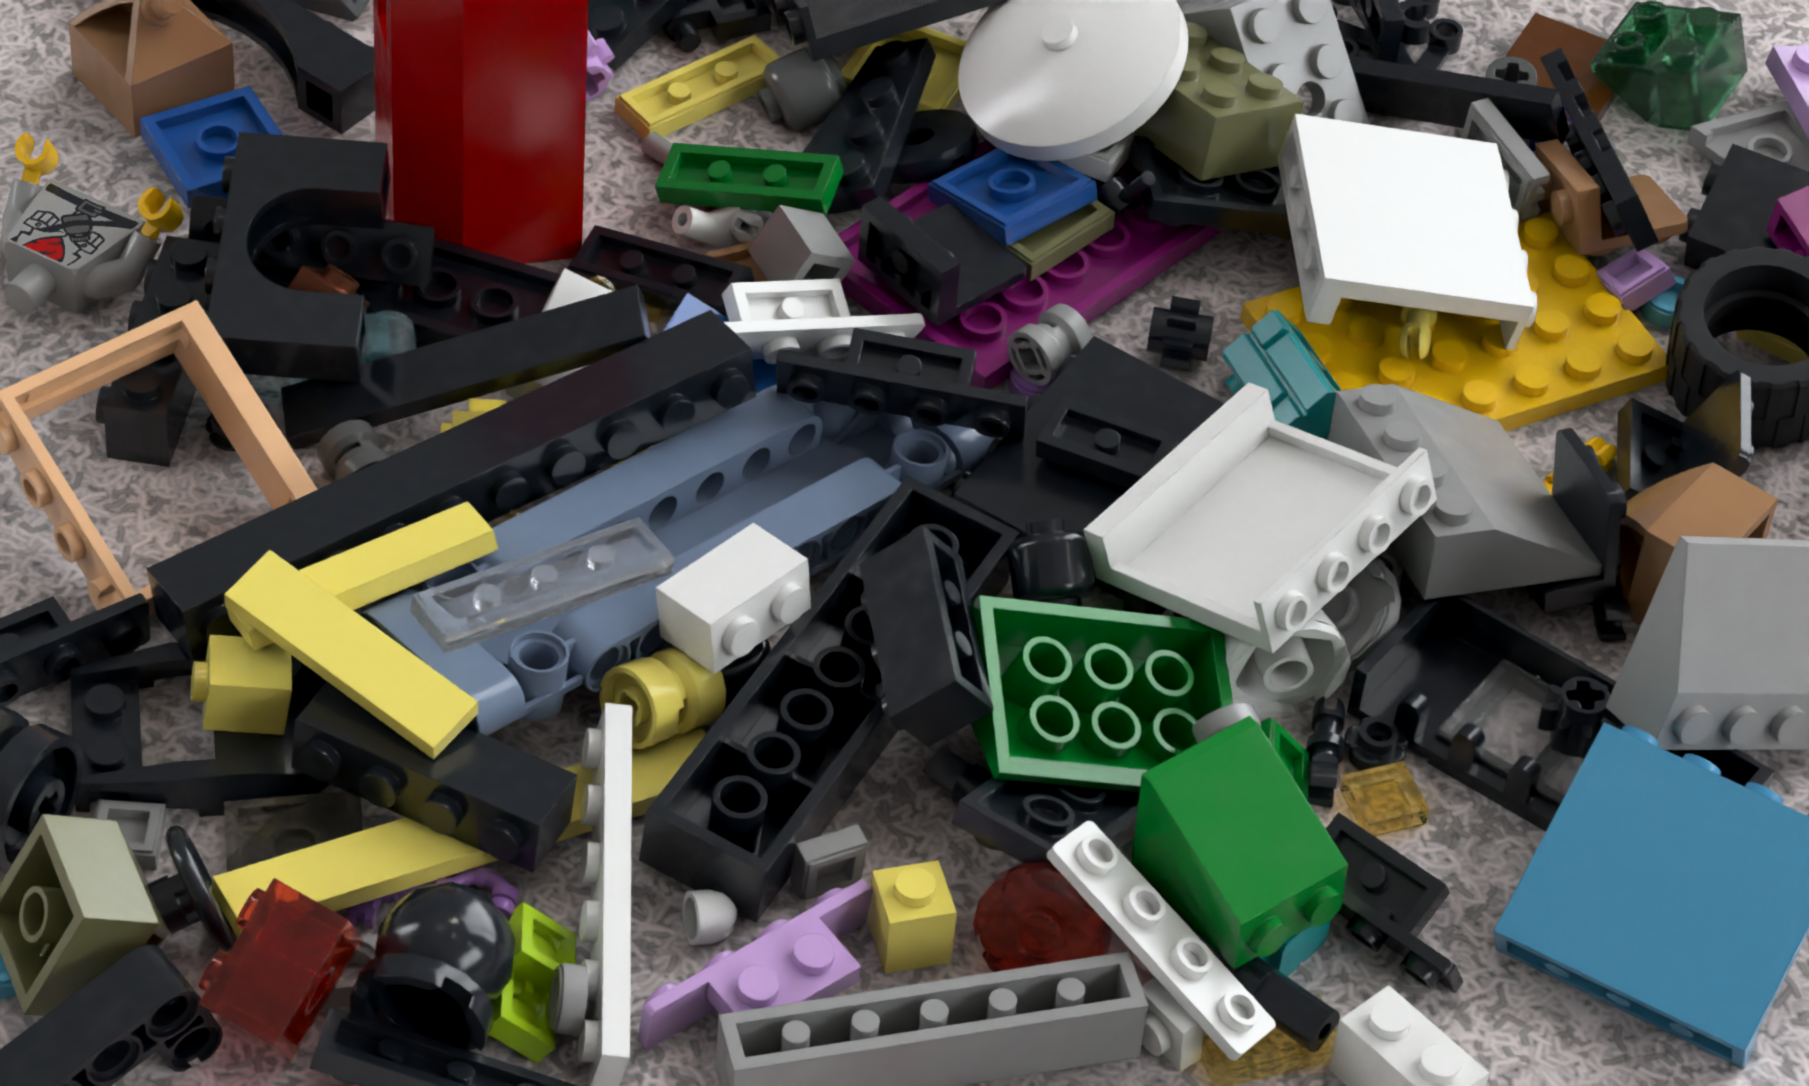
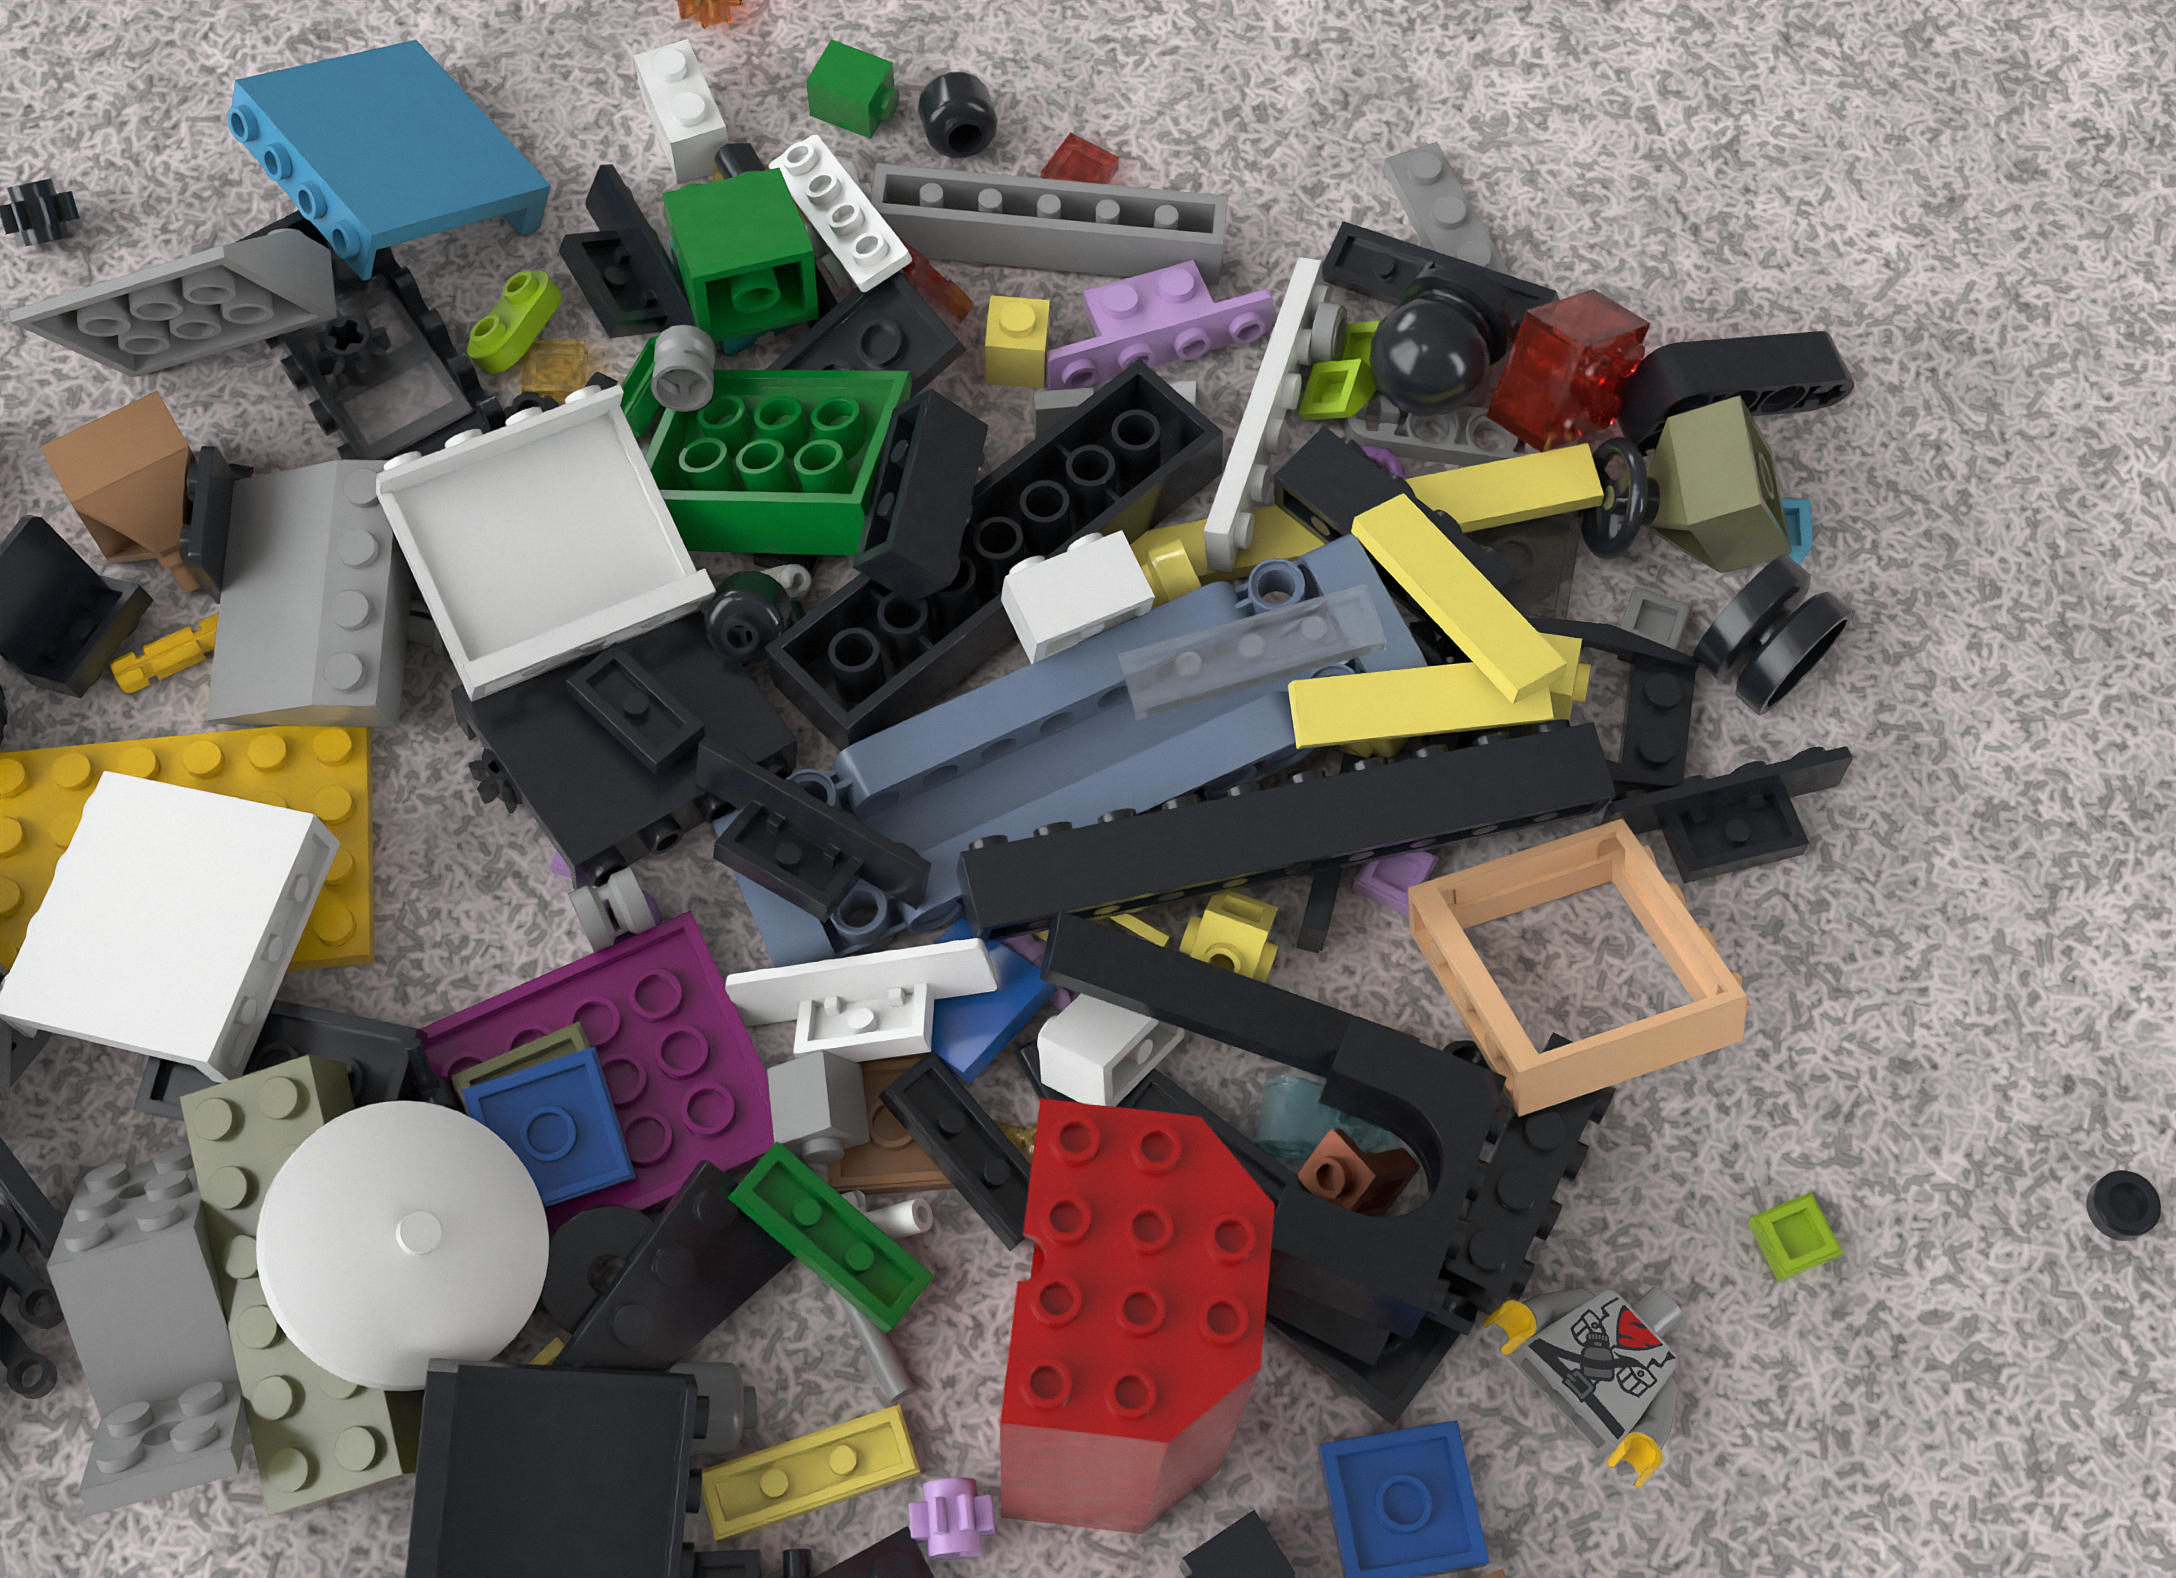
camera: 160 degrees left, 20 degrees up
dark grey wheel [317,420,390,481] -> none
black bracket [858,196,1027,327] -> none
black gear [1146,296,1214,371] -> none
teal brick [1221,310,1341,440] -> none
none -> lime plate [467,270,562,374]

